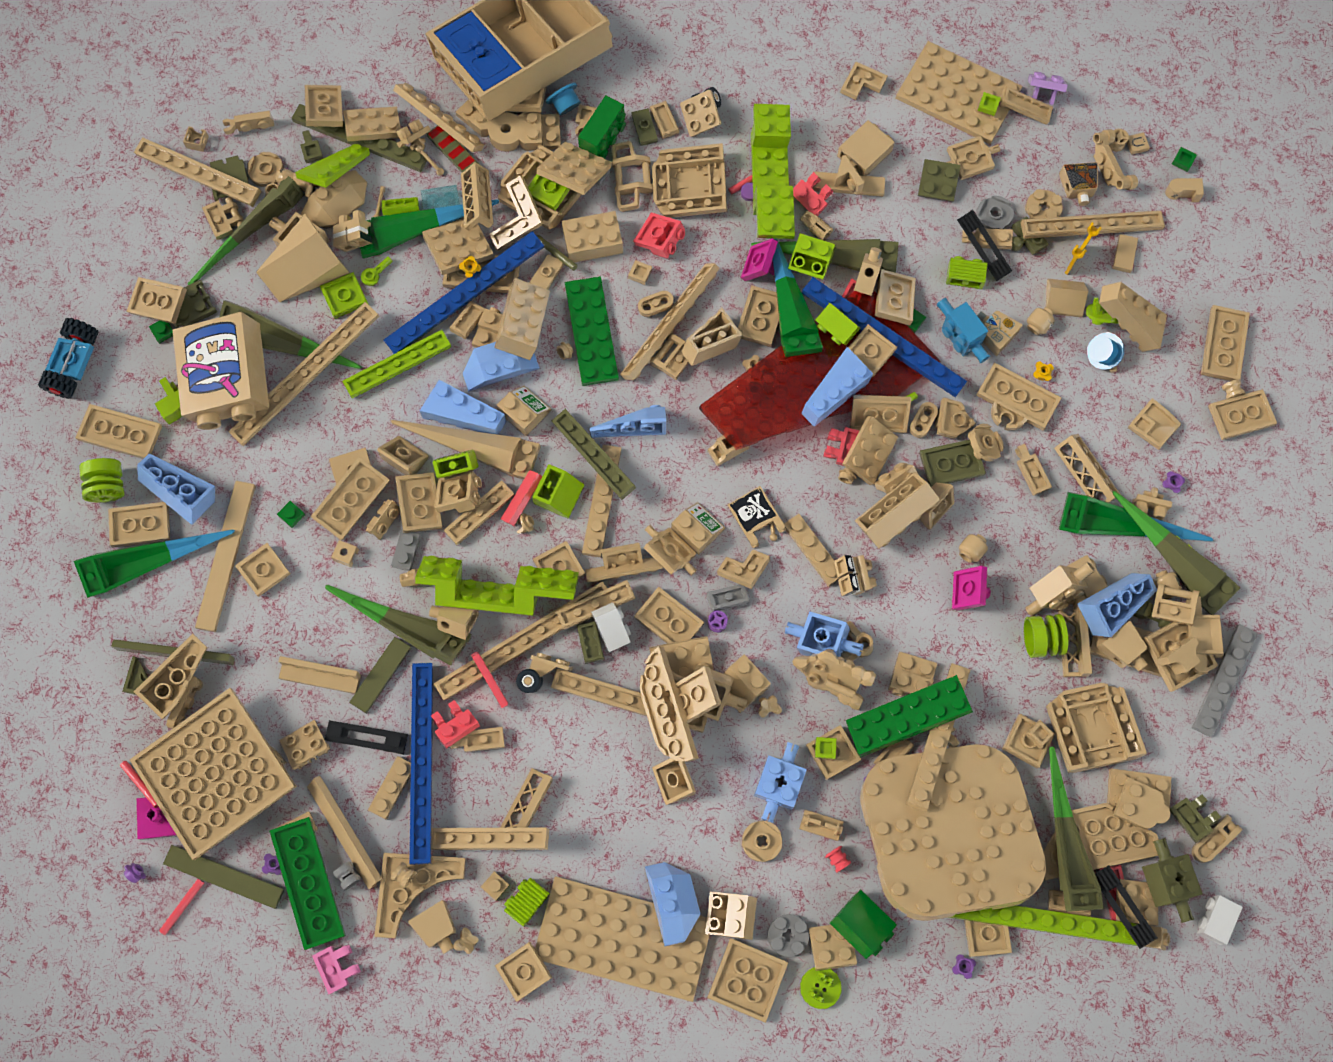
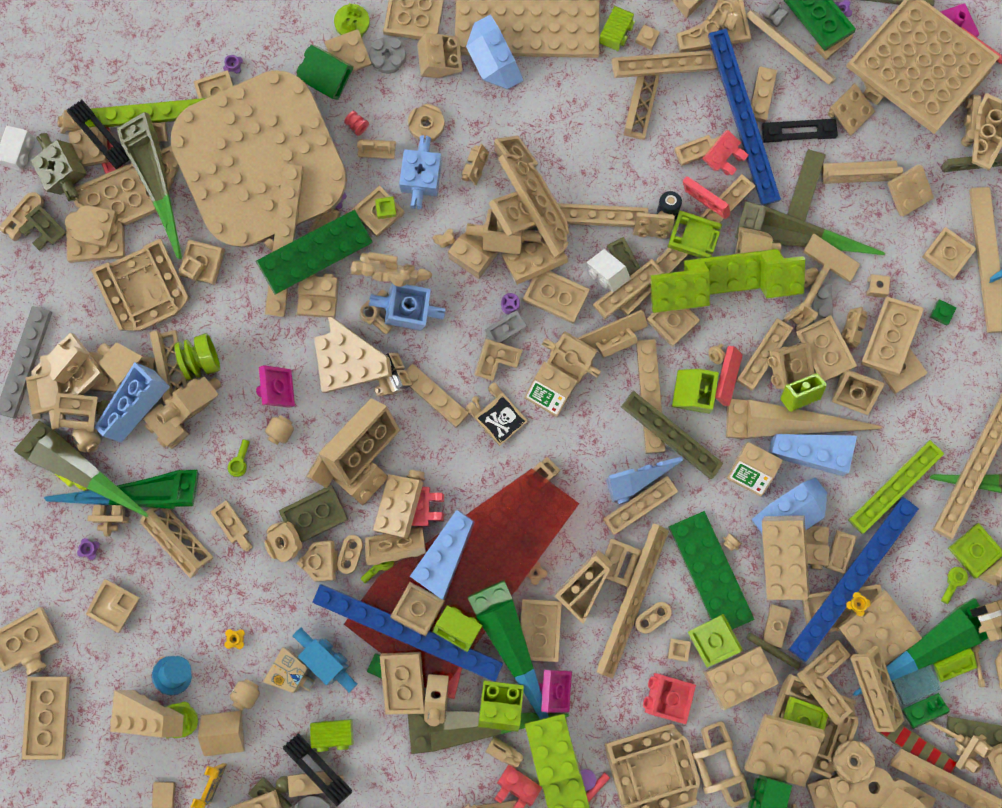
camera: 170 degrees right, 5 degrees up
tan plate [976,362,1061,431] -> none
none -> lime plate [227,439,250,477]
none -> tan wing [314,317,392,393]
none -> tan hinge [461,144,489,185]
none -> tan plate [603,476,678,535]
none -> lime container [667,210,722,258]
none -> lime plate [688,614,743,668]
none -> tan piece [782,234,860,330]
none -> tan plate [833,741,875,783]
none -> tan plate [887,165,934,217]
none -> green plate [902,693,950,729]

